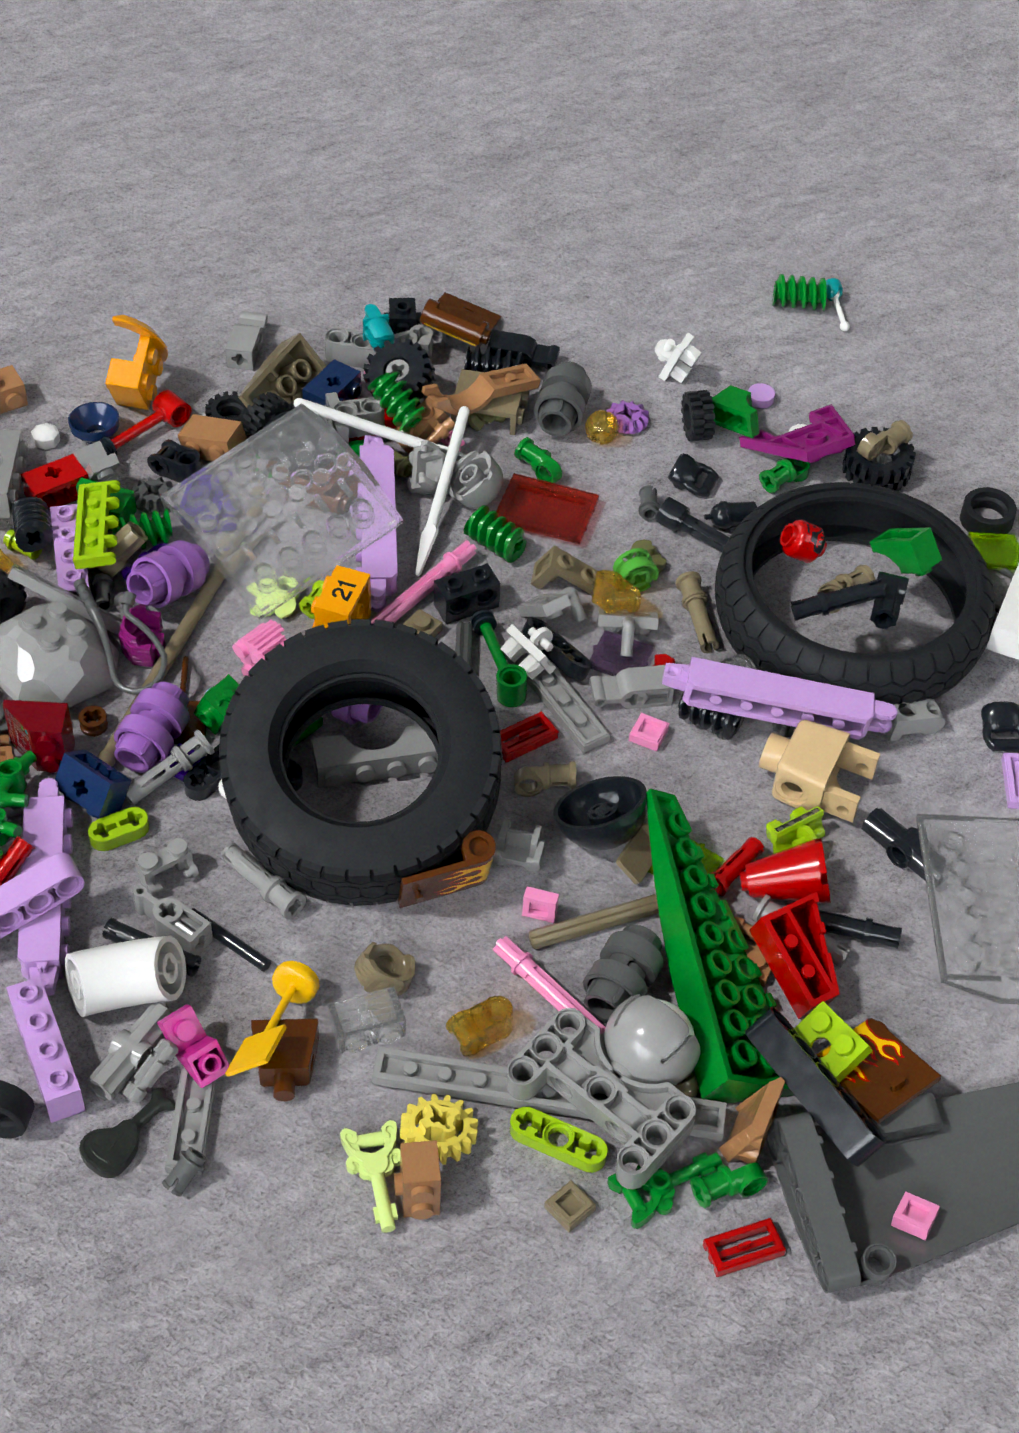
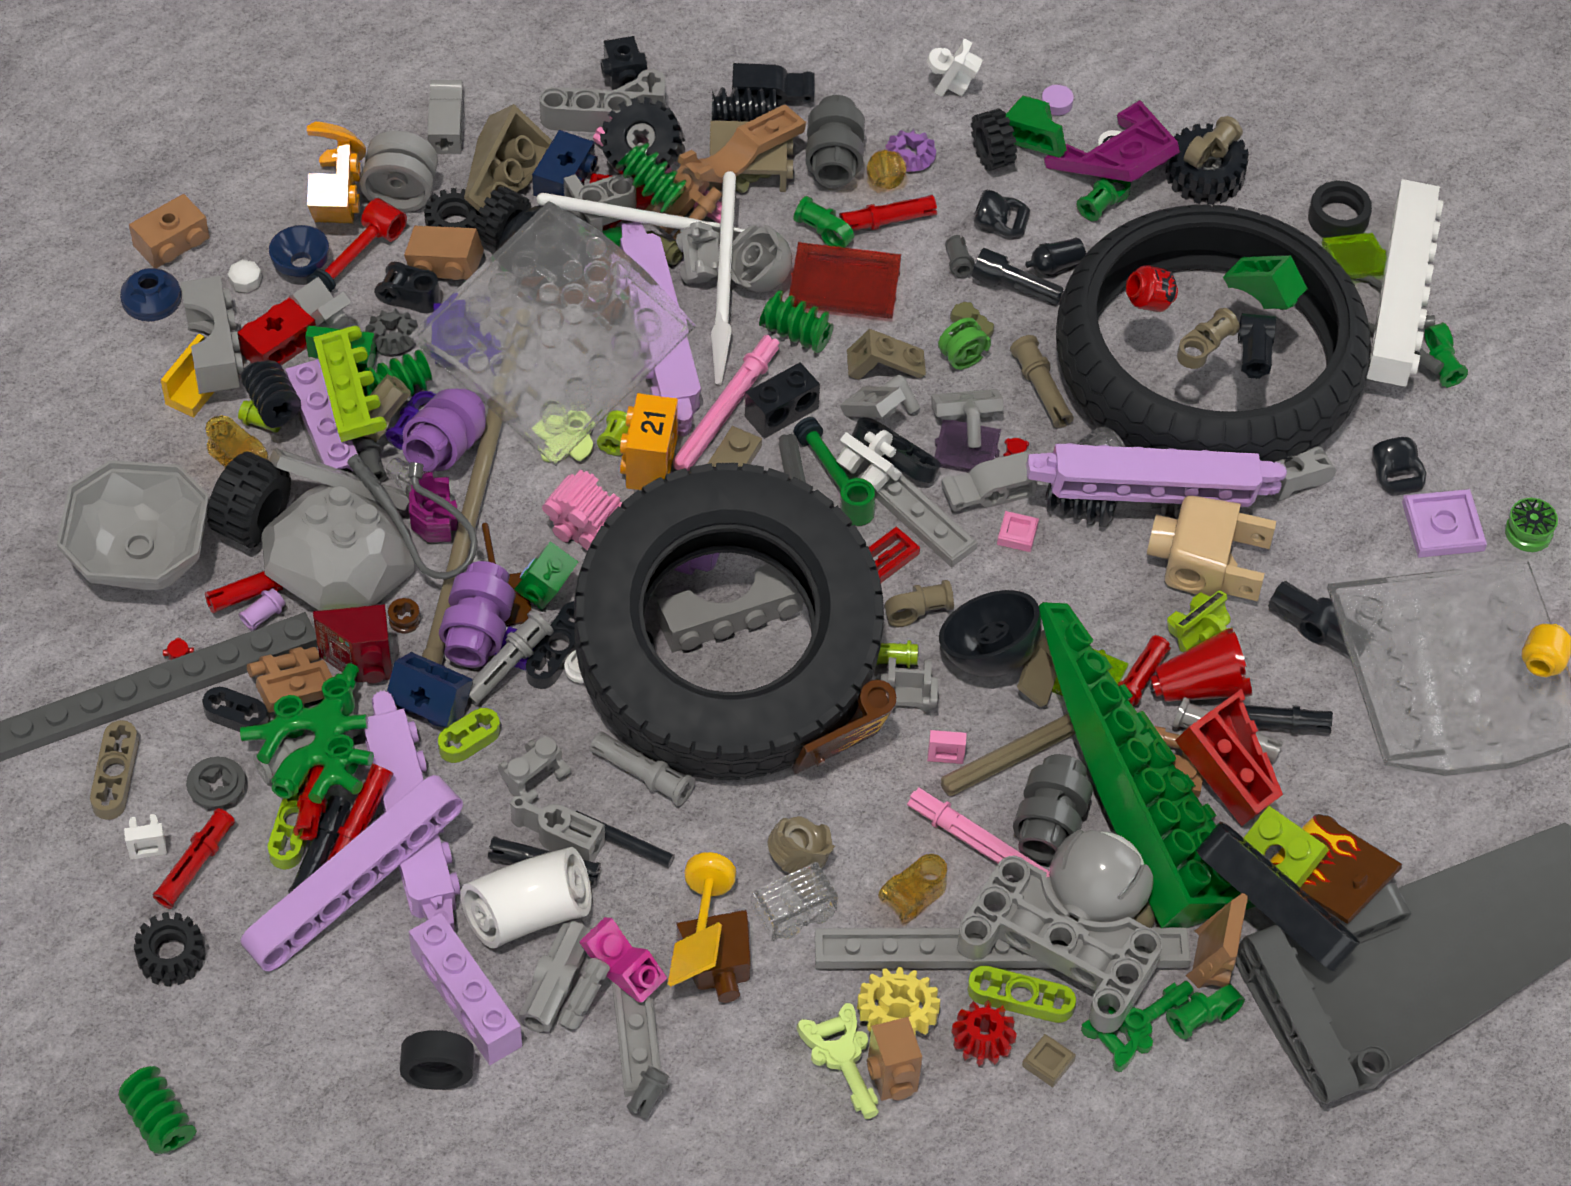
camera: 10 degrees left, 5 degrees up
pearl dark grey piece [79,1087,175,1178] -> none
teal arm [363,304,395,352] -> none
reddish brown door [420,292,502,347] -> none
clear yellow piece [591,570,641,614] -> none
red tile [702,1218,786,1277] -> none
black pin [790,578,886,621] -> none
bright pink tile [891,1192,940,1241] -> none
none -> light grey wheel [360,130,438,212]
none -> red pin [839,195,937,231]
none -> lime pin [876,640,919,668]
none -> red gear [951,999,1017,1067]

